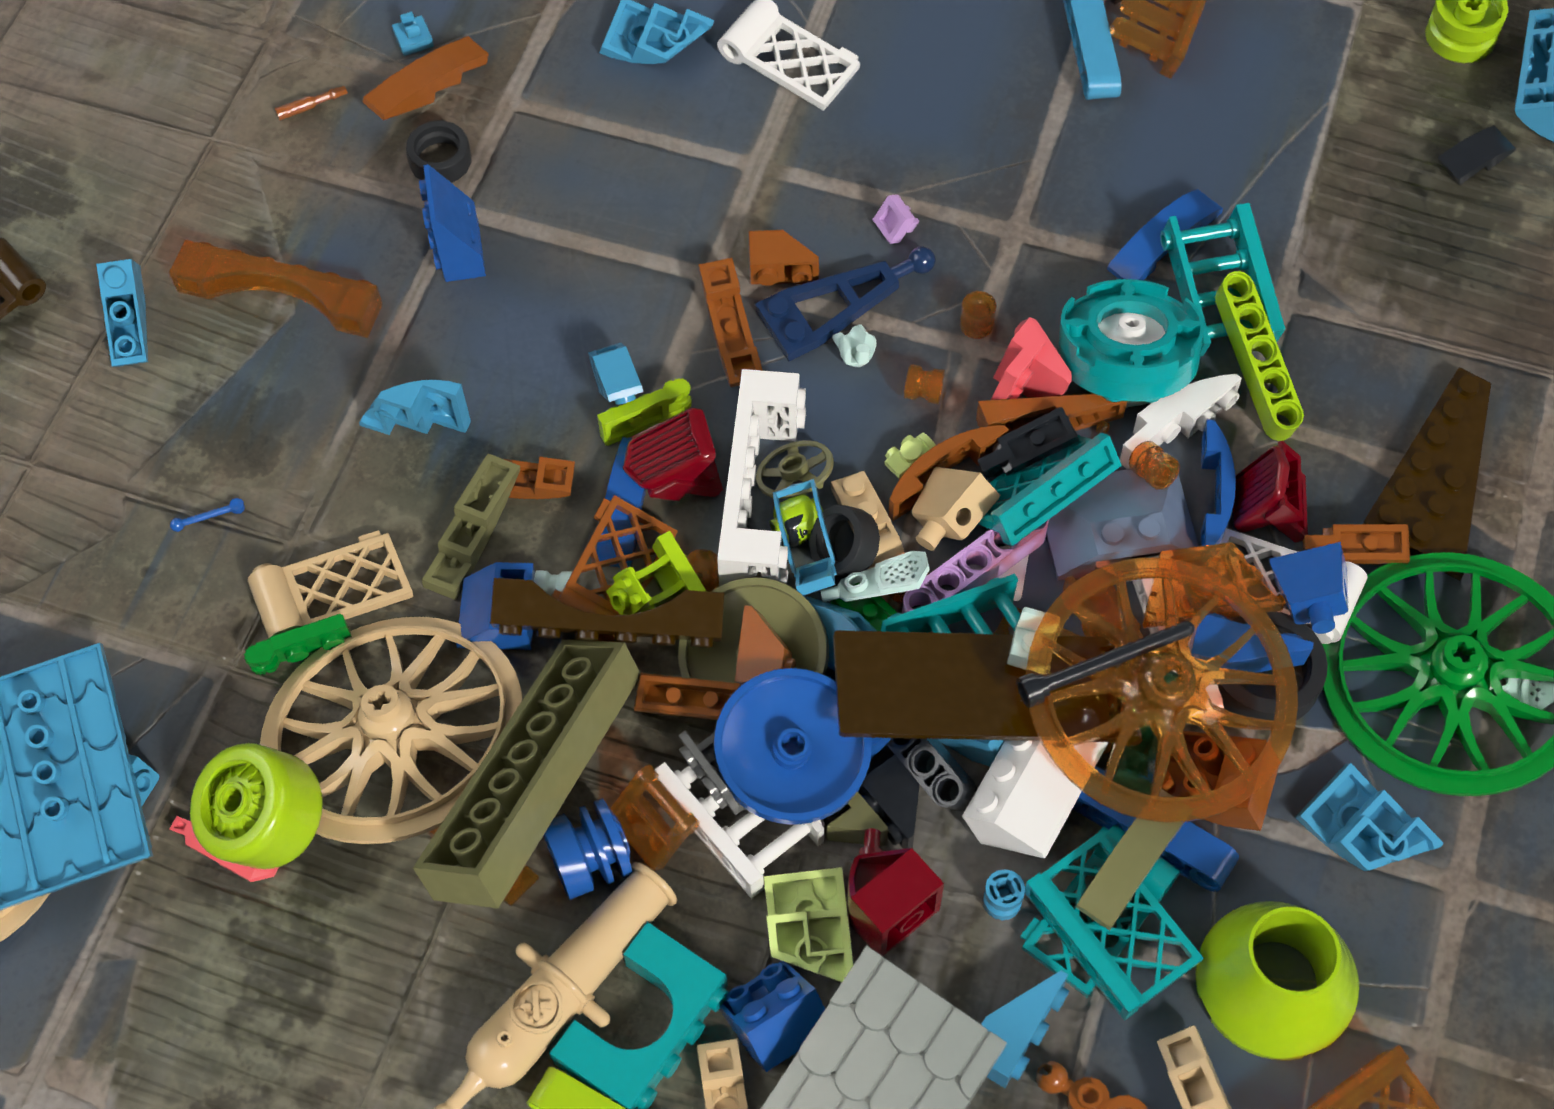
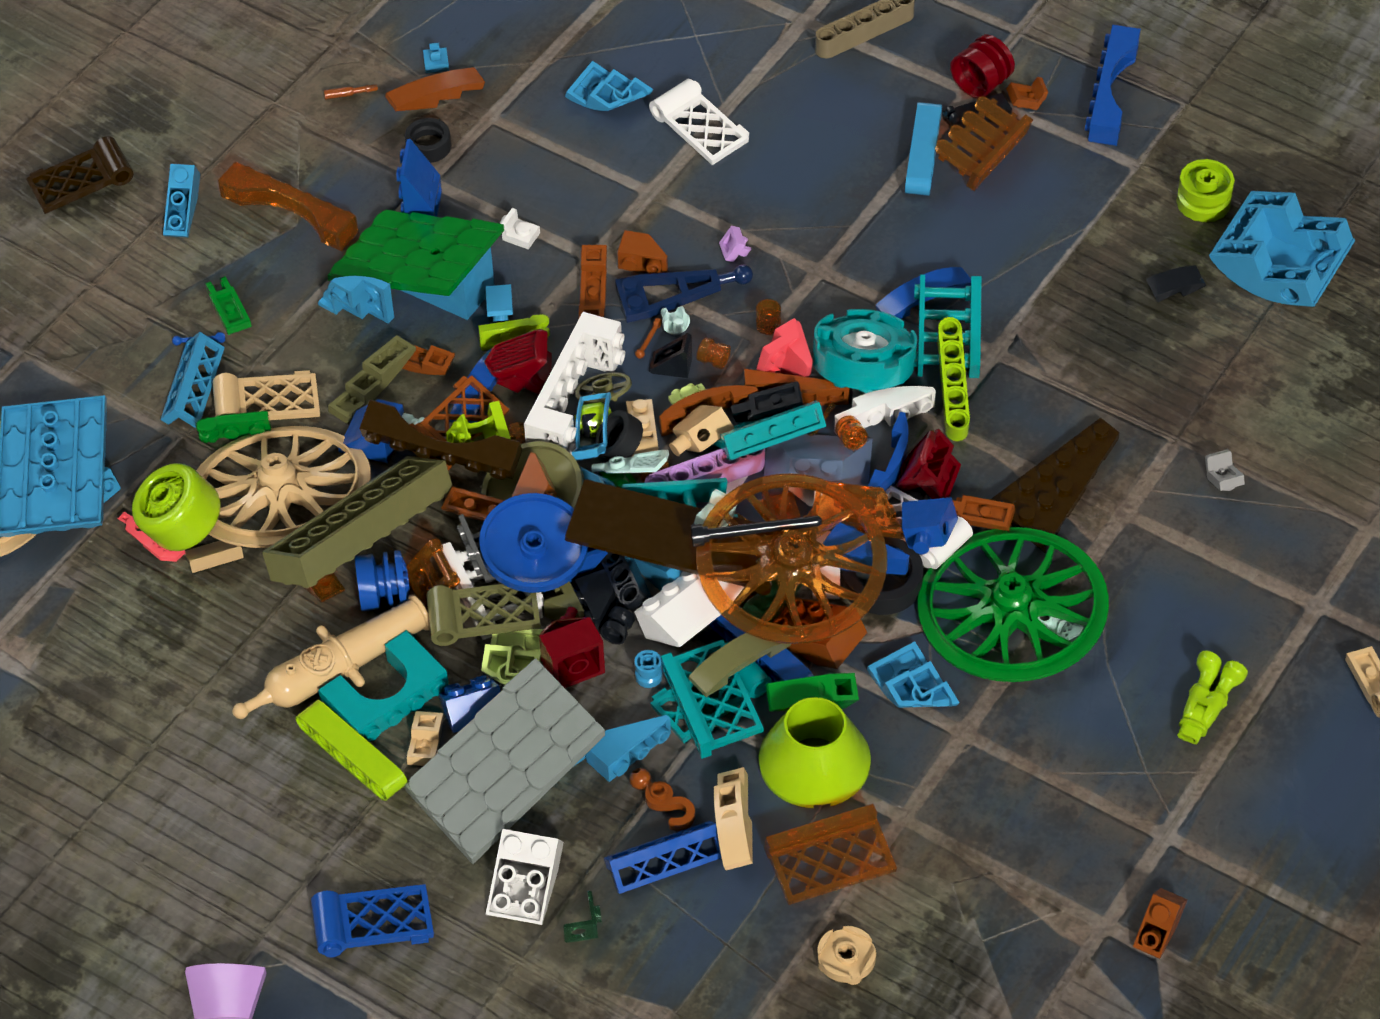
camera: 15 degrees right, 10 degrees down
none -> dark azure fence [160,332,225,428]
none -> tan slope [185,541,244,573]
none -> green hinge [205,277,252,335]
none -> green piece [328,210,504,320]
none -> olive piece [426,584,541,646]
none -> white bracket [500,208,540,250]
none -> black wheel [600,606,635,645]
none -> dark orange hinge [635,318,662,359]
none -> black slope [649,333,692,378]
none -> green slope [766,673,859,712]

